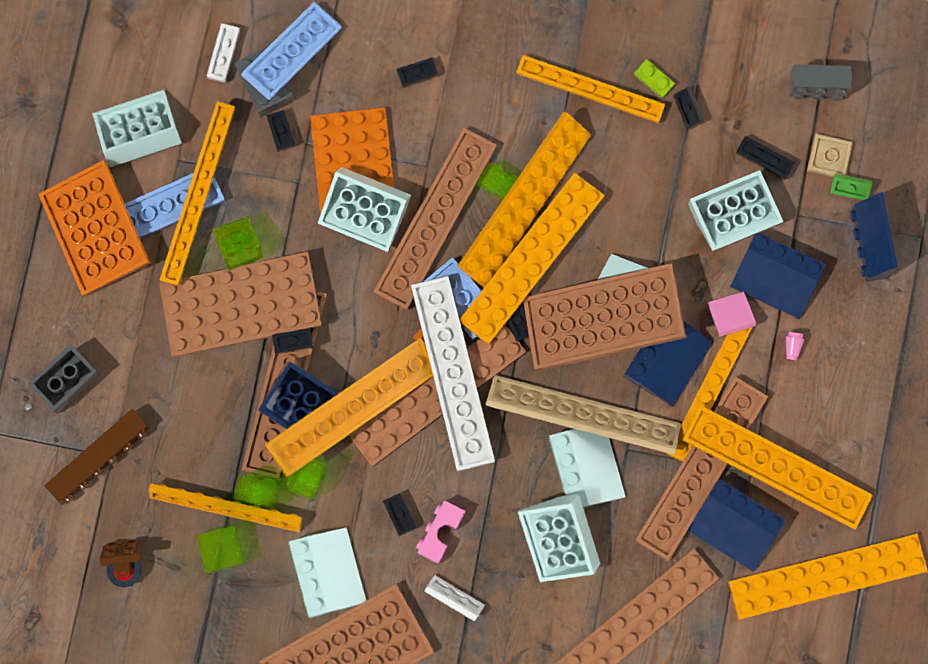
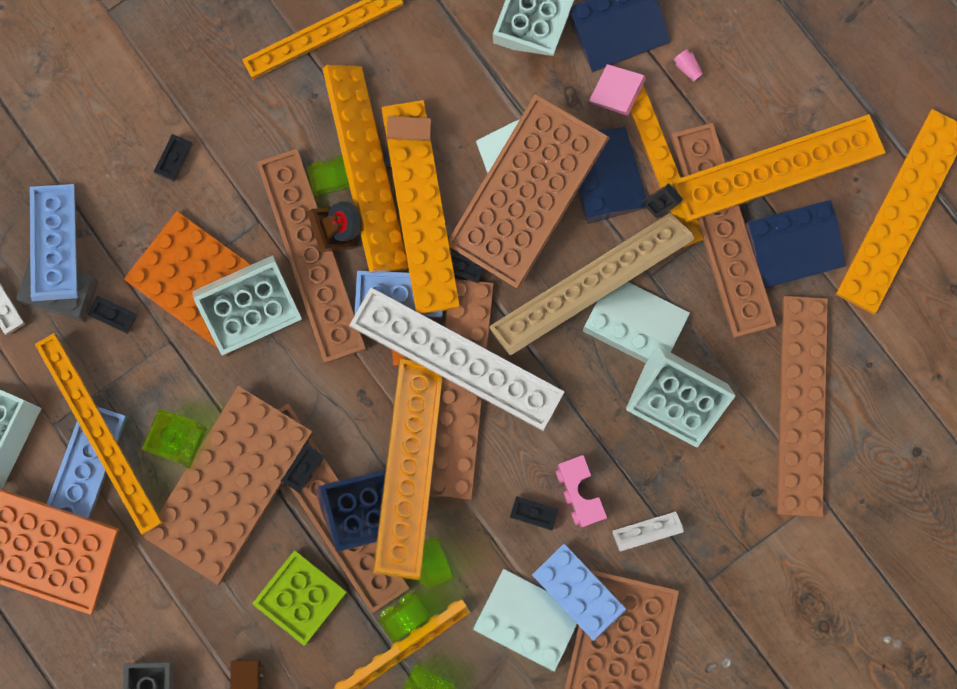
camera: 50 degrees left, 0 degrees up
none -> lime plate [252,550,347,646]
none -> plate [307,202,361,252]
none -> nougat tile [387,116,431,142]
none -> light blue plate [532,544,627,641]
none -> black plate [642,183,683,218]

